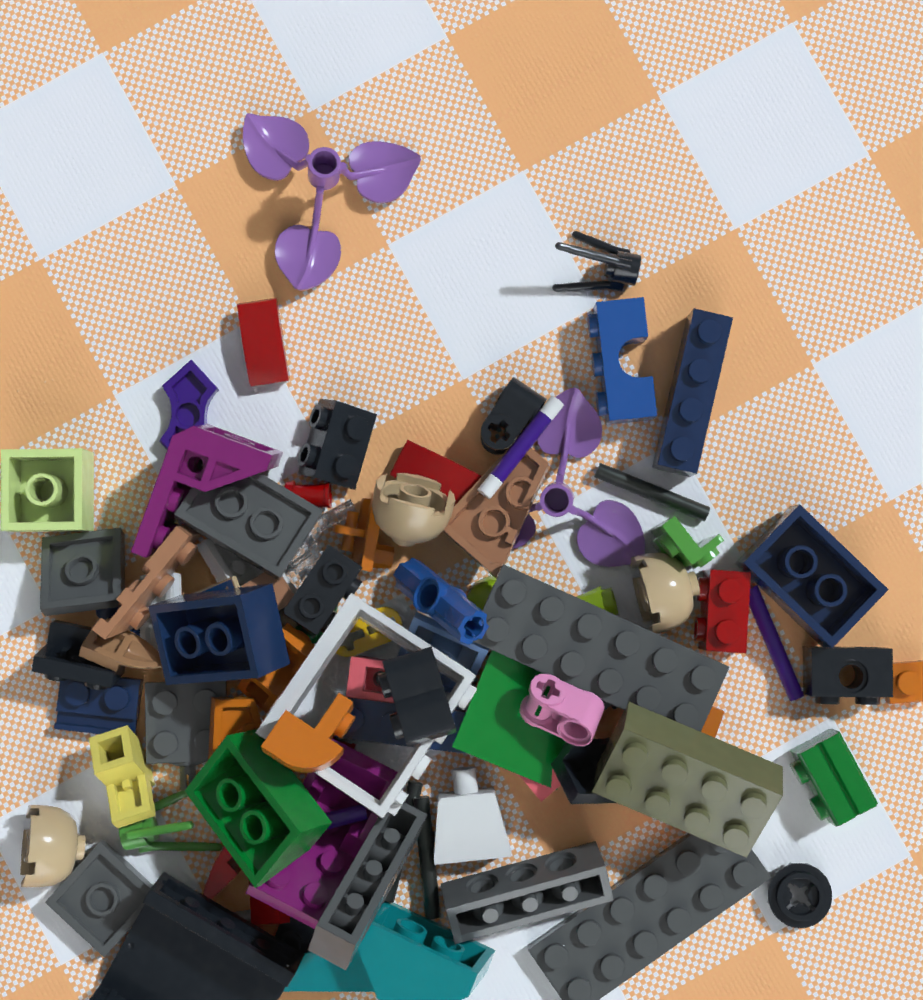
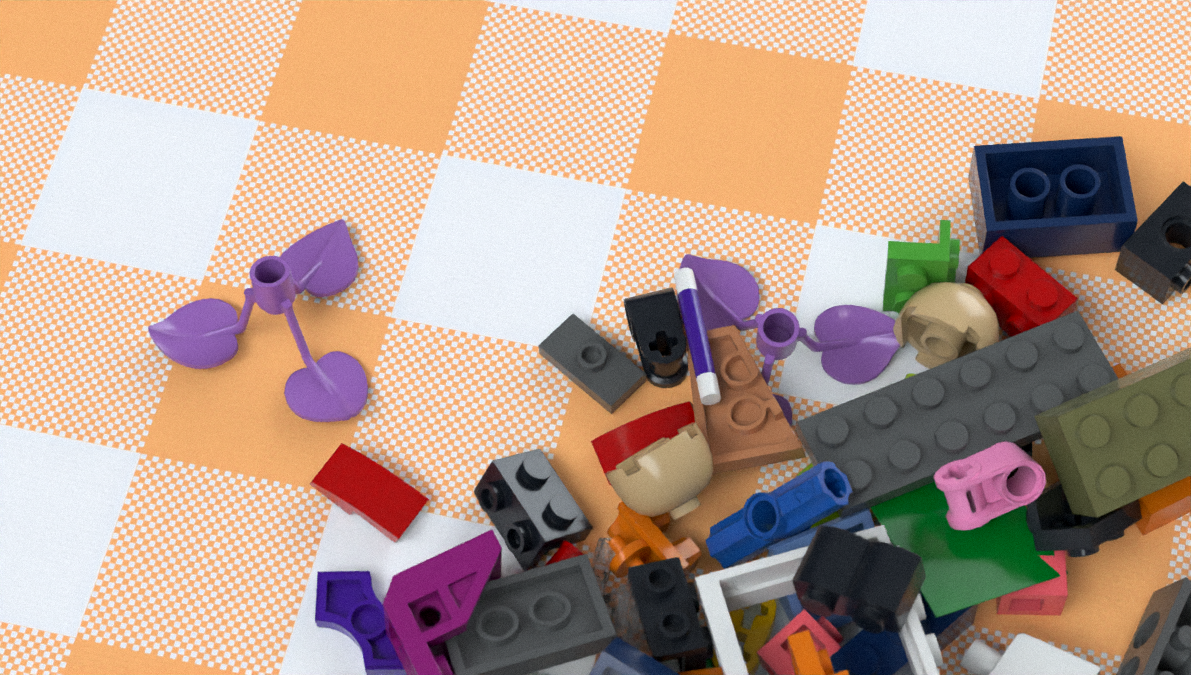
camera: 45 degrees left, 25 degrees down
black plant [552,231,641,292] -> none
blue arch [587,297,657,425] -> none
pearl dark grey bar [594,463,710,522] -> none
dark blue brick [652,308,733,477] -> none
dark purple bar [749,585,804,701] -> none
none -> dark grey plate [538,313,646,414]

